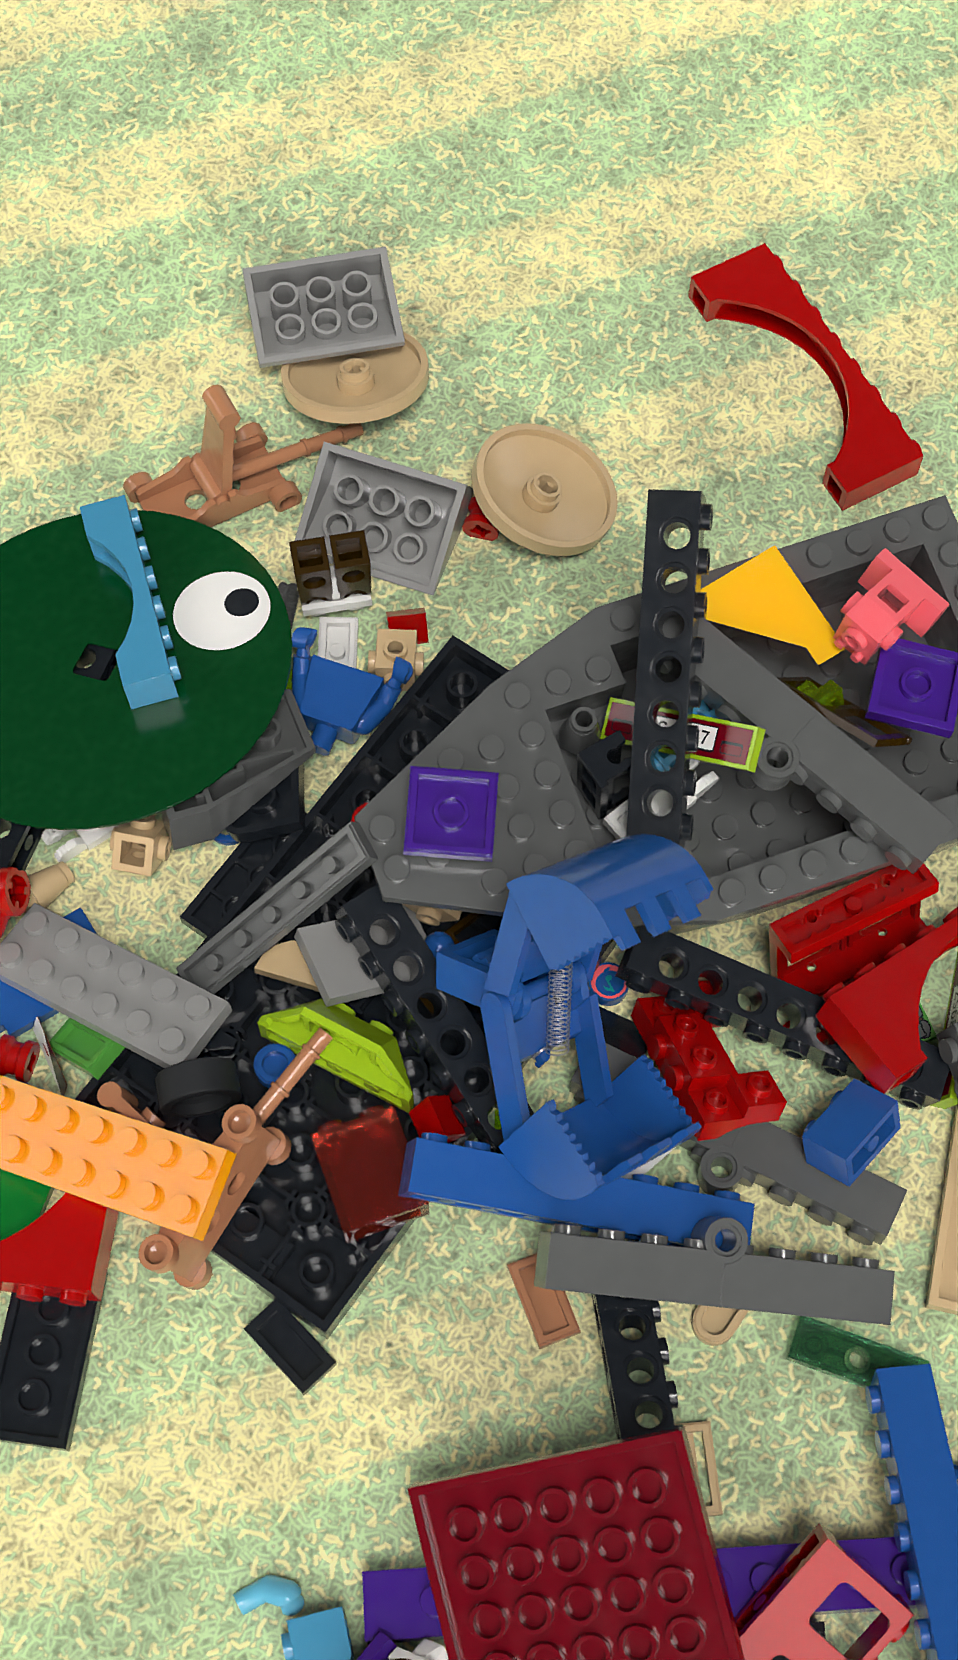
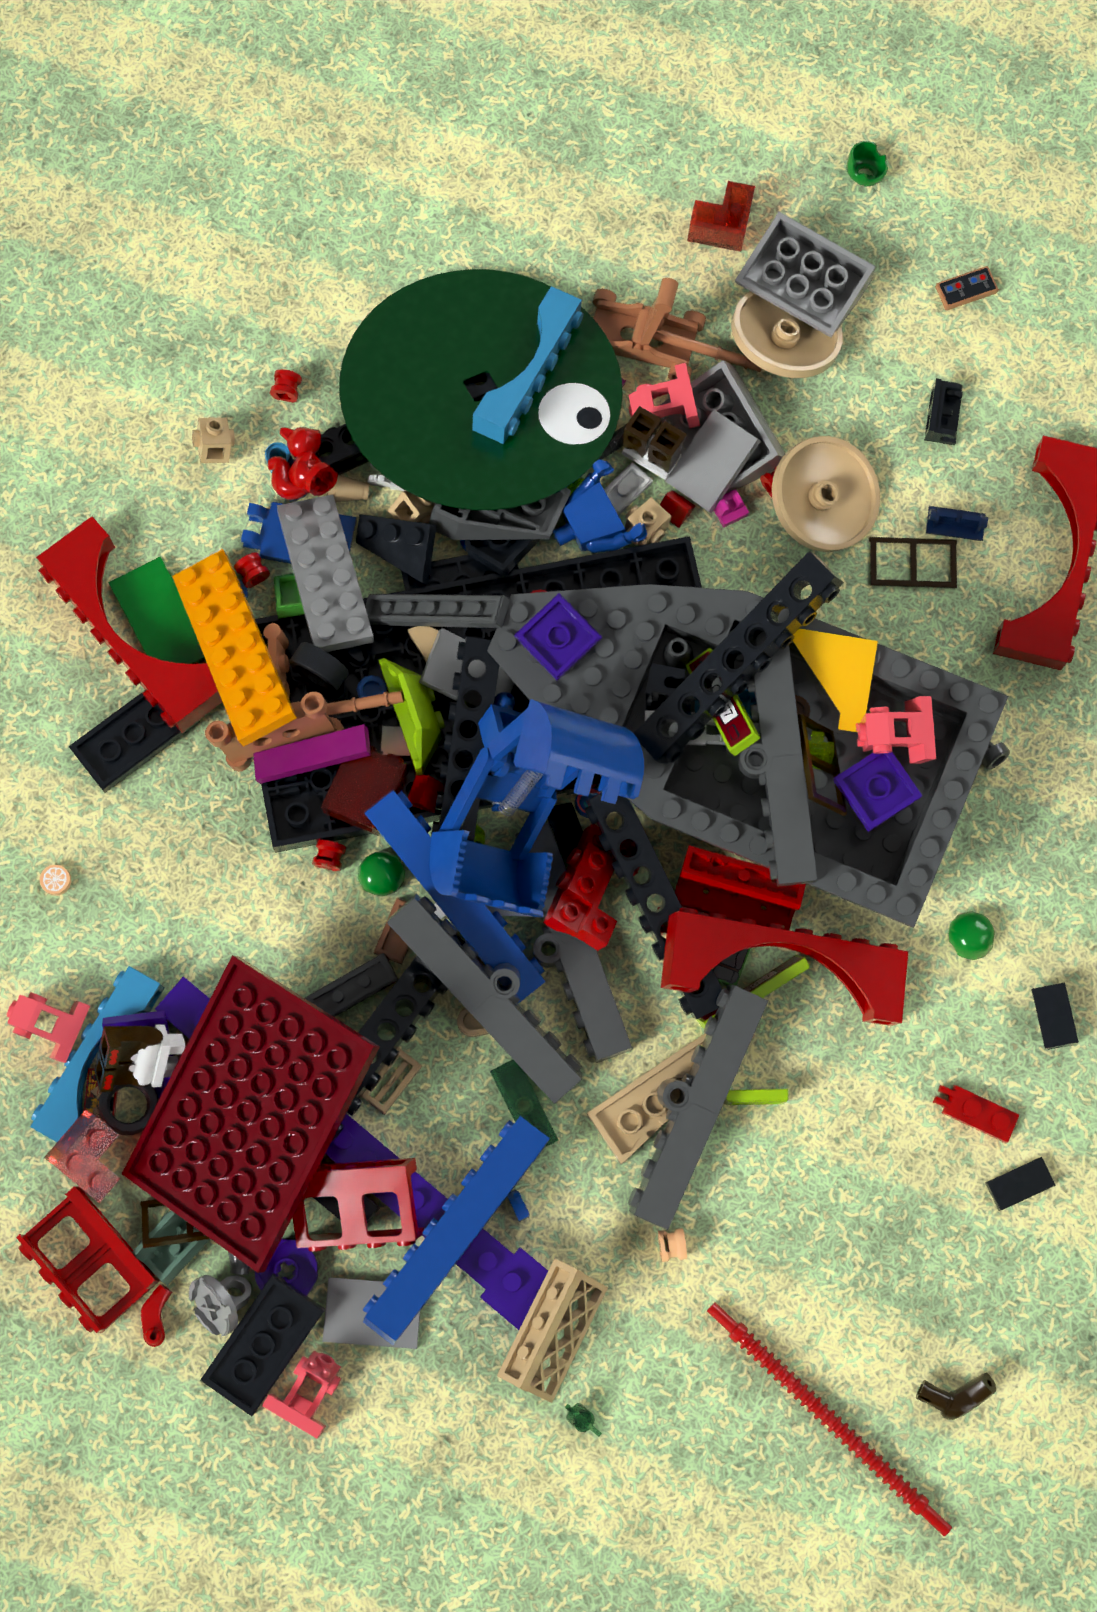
camera: 40 degrees right, 10 degrees up
sticker [33,1017,67,1096] -> none
medium azure arm [233,1574,304,1616] -> none
black tile [244,1300,337,1395] -> none
blue brick [802,1078,901,1187] -> none
none -> light nougat tile [40,865,71,896]
none -> magenta tile [253,724,371,784]
none -> dark grey tile [305,953,398,1017]
none -> red wheel [312,840,346,871]
none -> black wing [356,514,437,583]
none -> green hair [358,851,405,896]
none -> white sticker [381,726,410,756]
none -> coral tile [628,363,700,429]
none -> light grey tile [665,409,761,513]
none -> clear red brick [687,181,755,252]
none -> dark pink tile [714,489,749,528]
none -> green hair [846,141,888,187]
none -> dark brown window [869,537,957,588]
none -> black hinge [924,378,963,445]
none -> dark blue hinge [926,506,988,541]
none -> tile [935,266,999,311]

